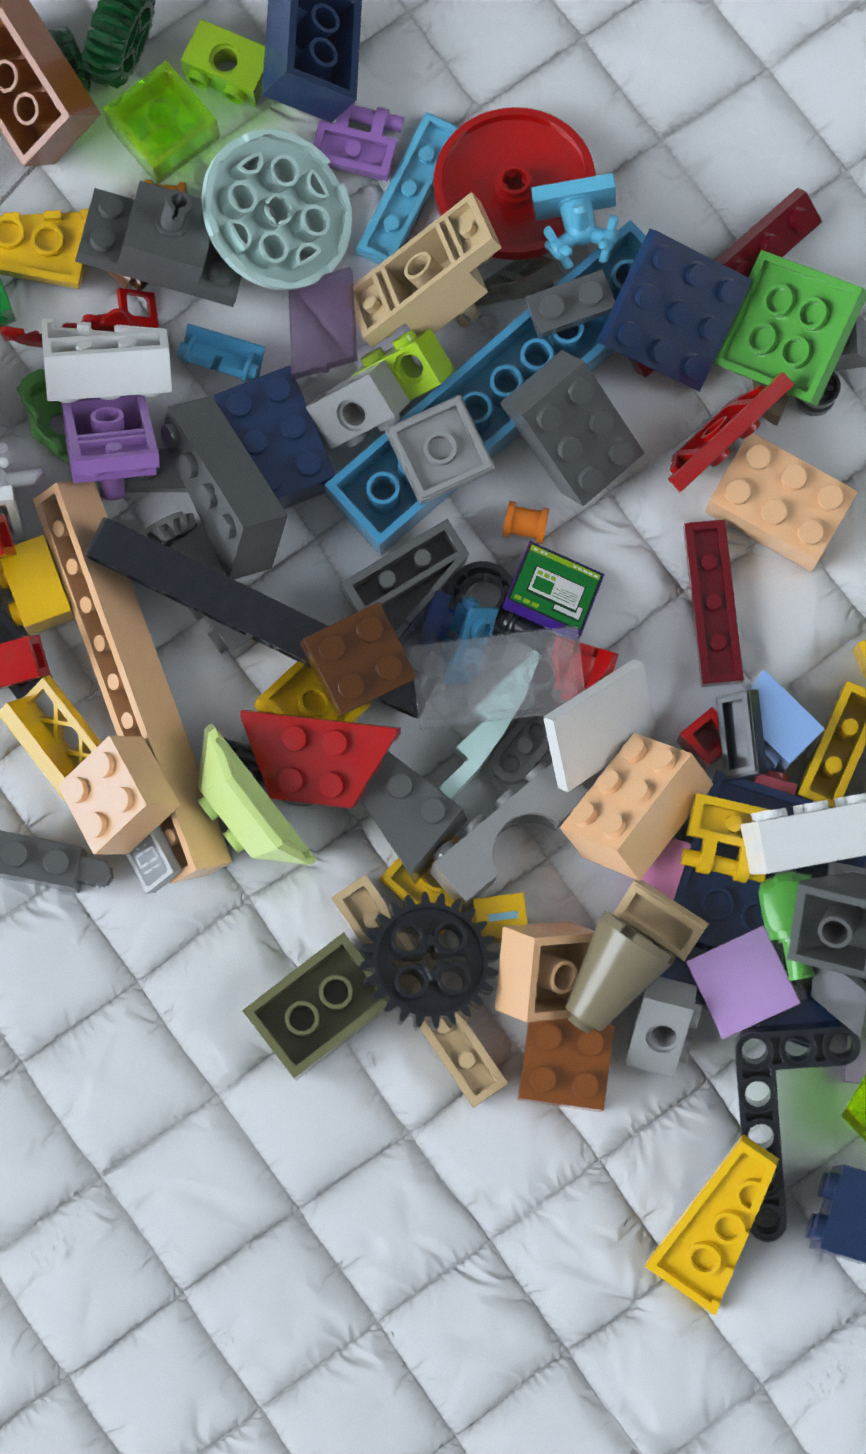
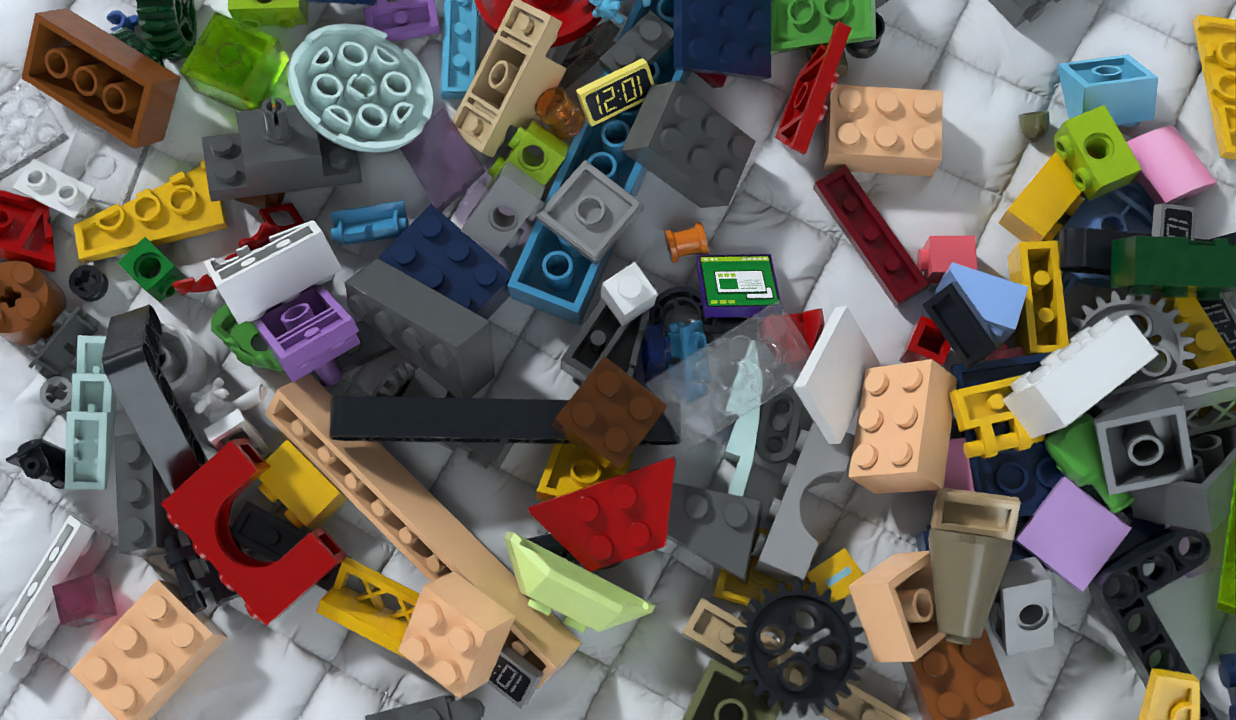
camera: 20 degrees left, 5 degrees down
none -> blue hand [106,10,139,38]
none -> clear orange wheel [535,87,586,140]
none -> tile [576,58,655,127]
none -> white brick [601,262,658,327]
none -> coral brick [917,235,978,284]

